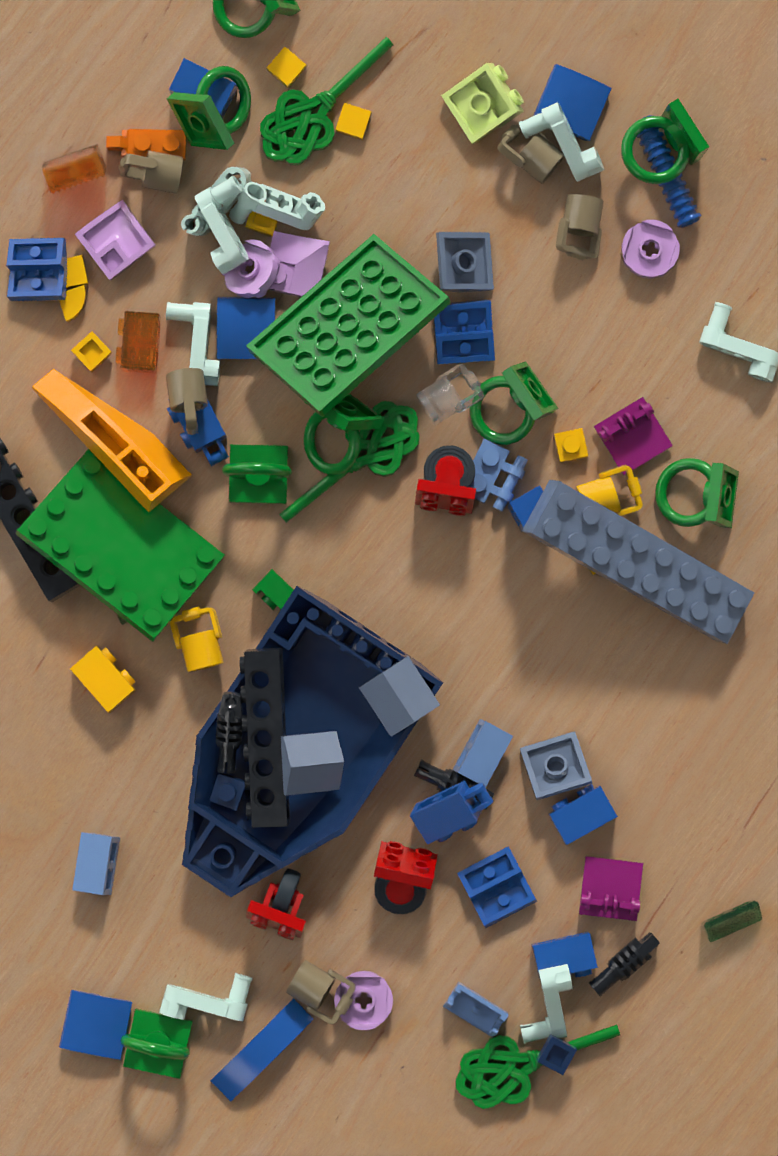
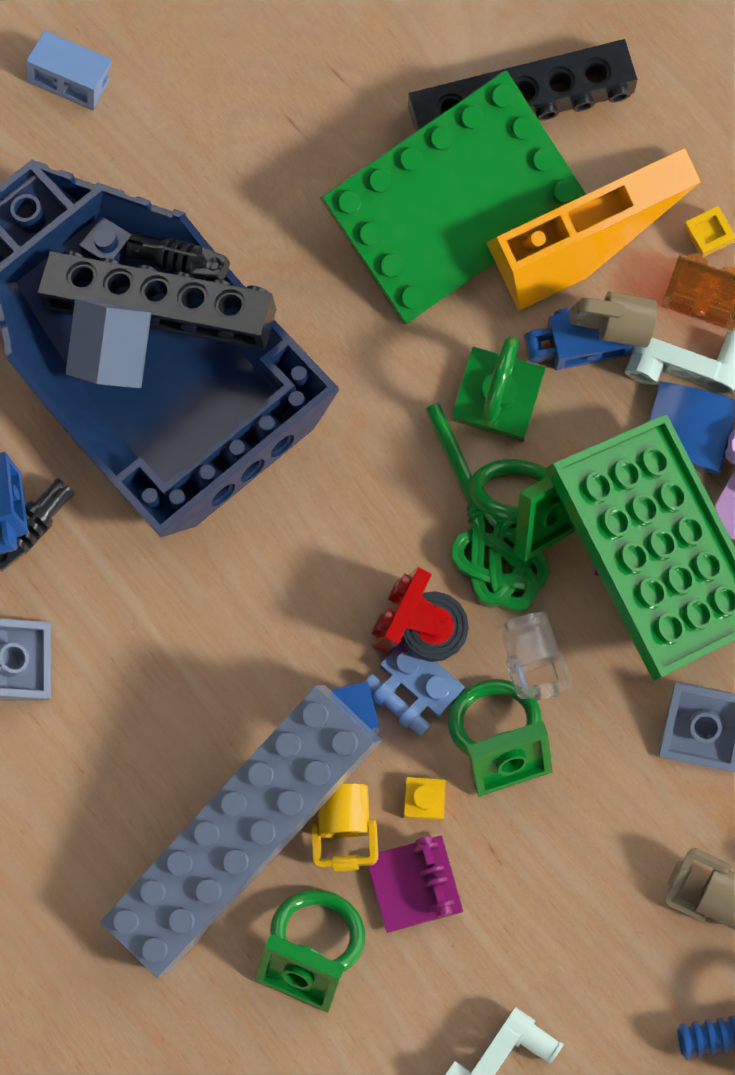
camera: 100 degrees right, 10 degrees down
yellow brick [70,646,137,713] -> none
yellow piece [170,606,224,673] -> none
green brick [252,569,294,611] -> none
sand blue slope [359,656,440,737] -> none
blue slope [434,300,495,364] -> none
medium blue hinge [453,719,513,787] -> none
lavender plate [621,220,680,279] -> none

